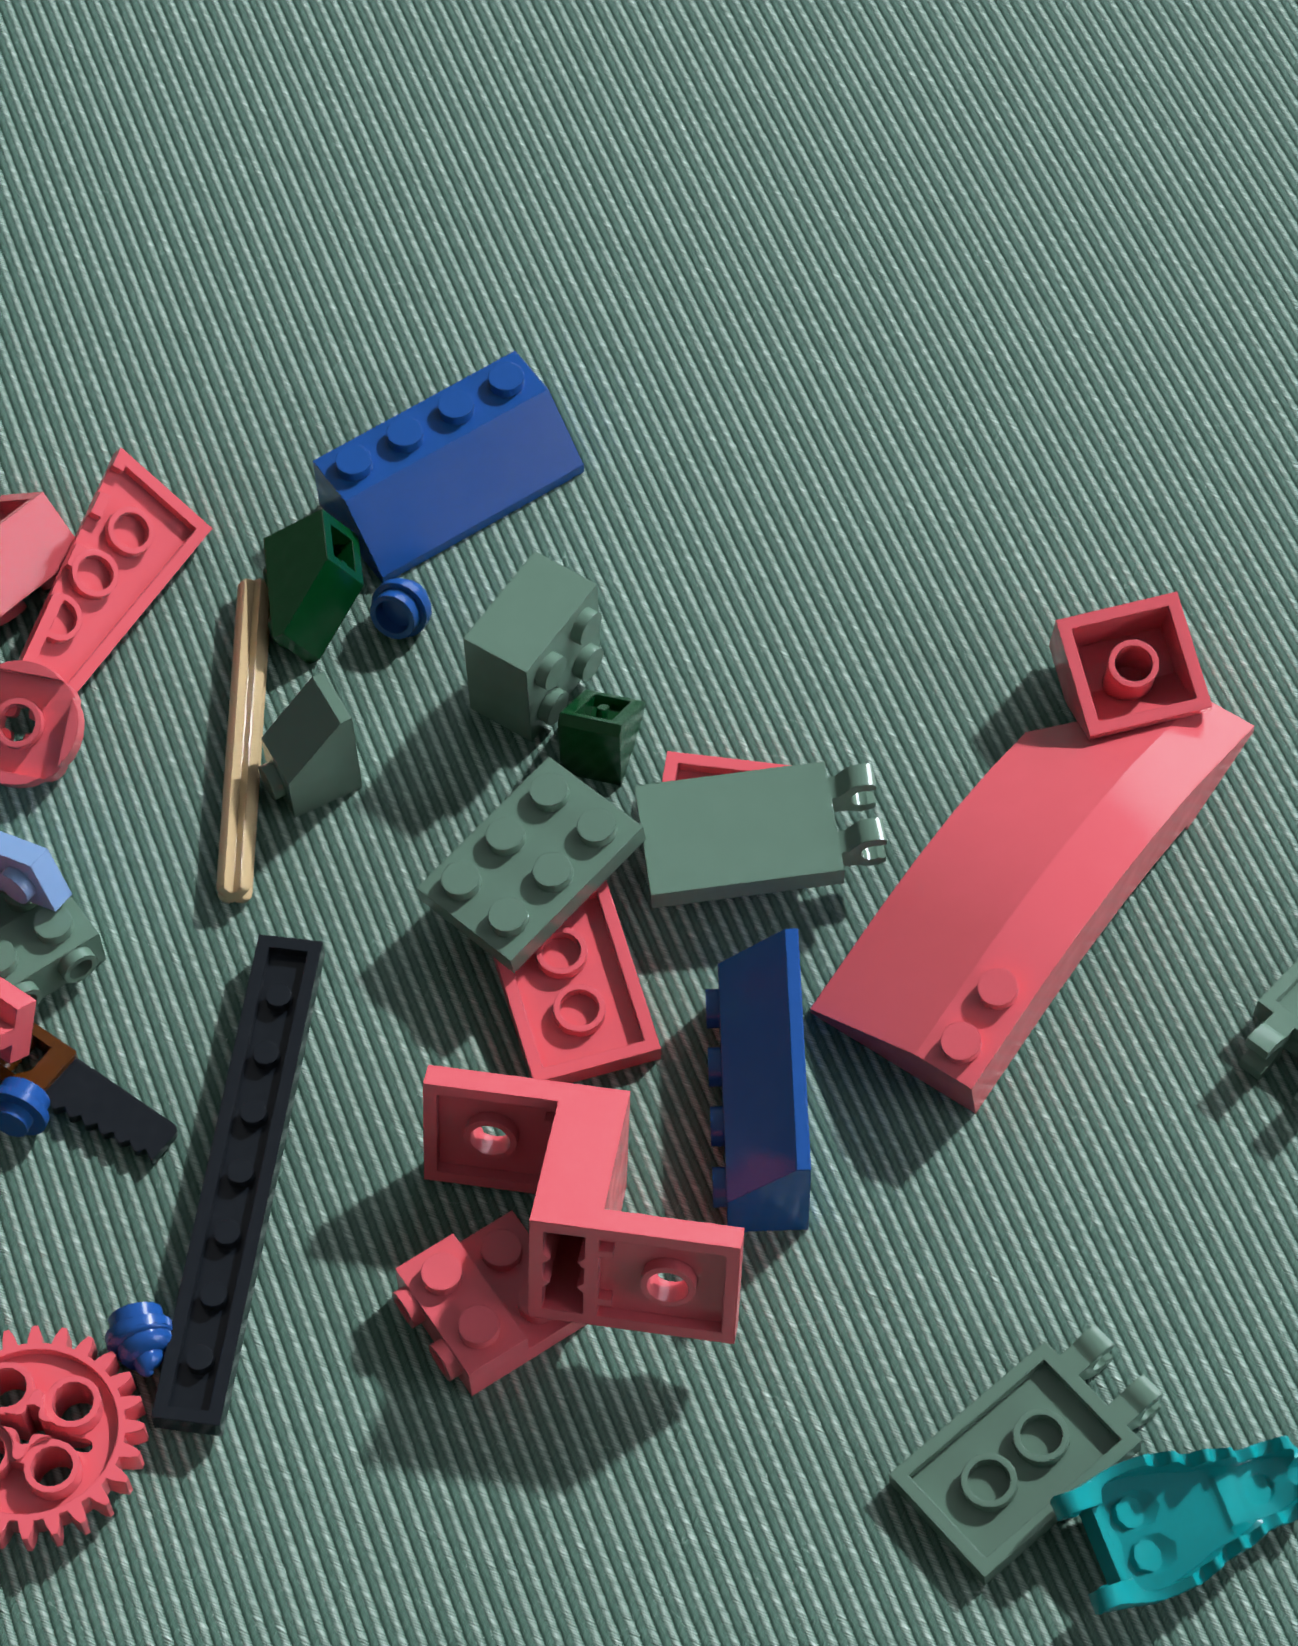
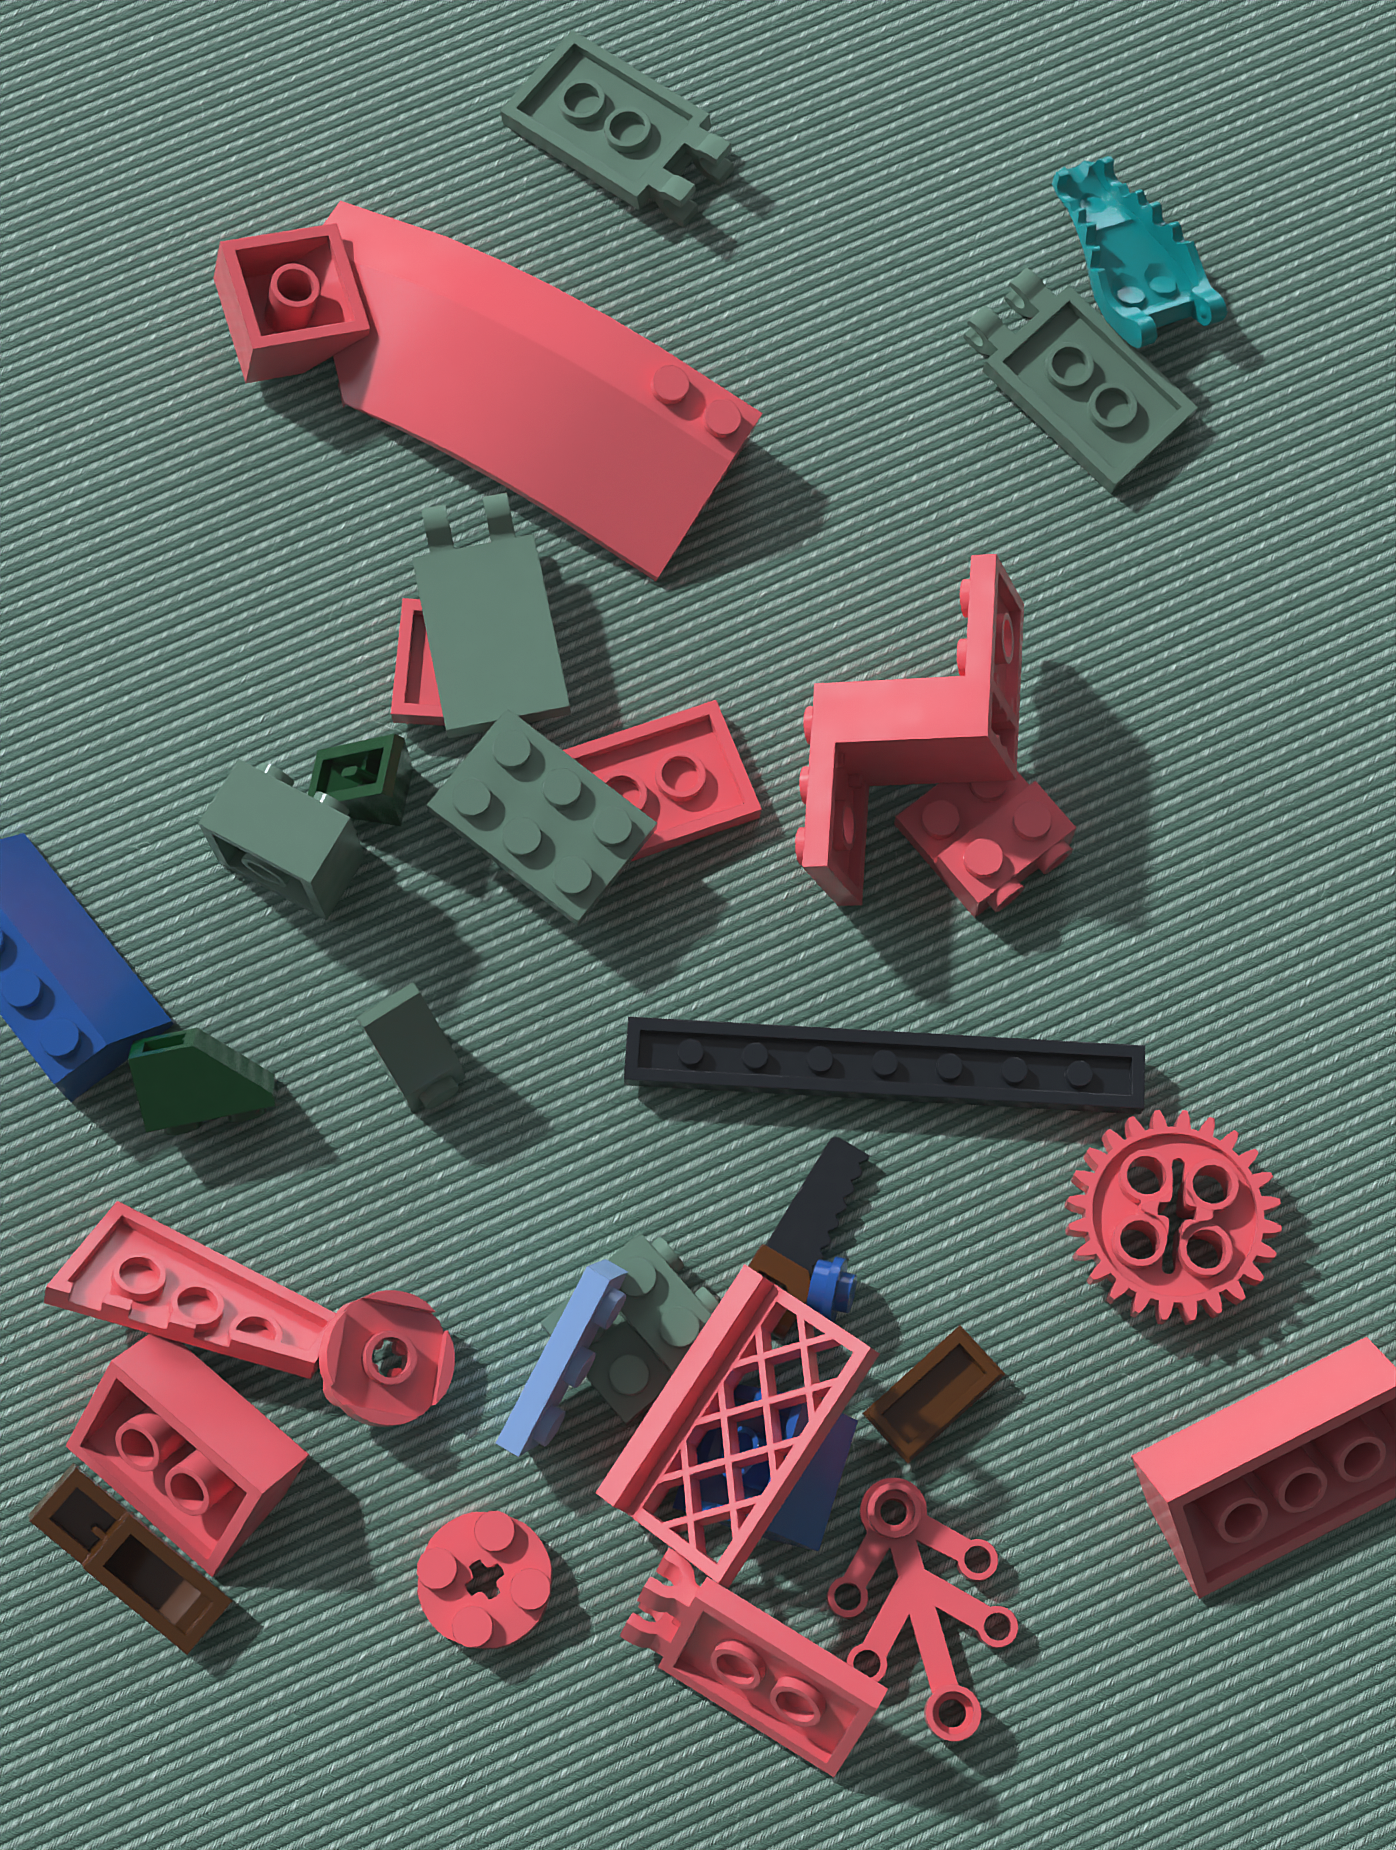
camera: 95 degrees left, 15 degrees up
blue plate [105,1302,173,1377] -> none
tan axle [216,578,270,903] -> none
blue plate [370,578,432,639] -> none
blue slope [705,928,811,1232] -> none

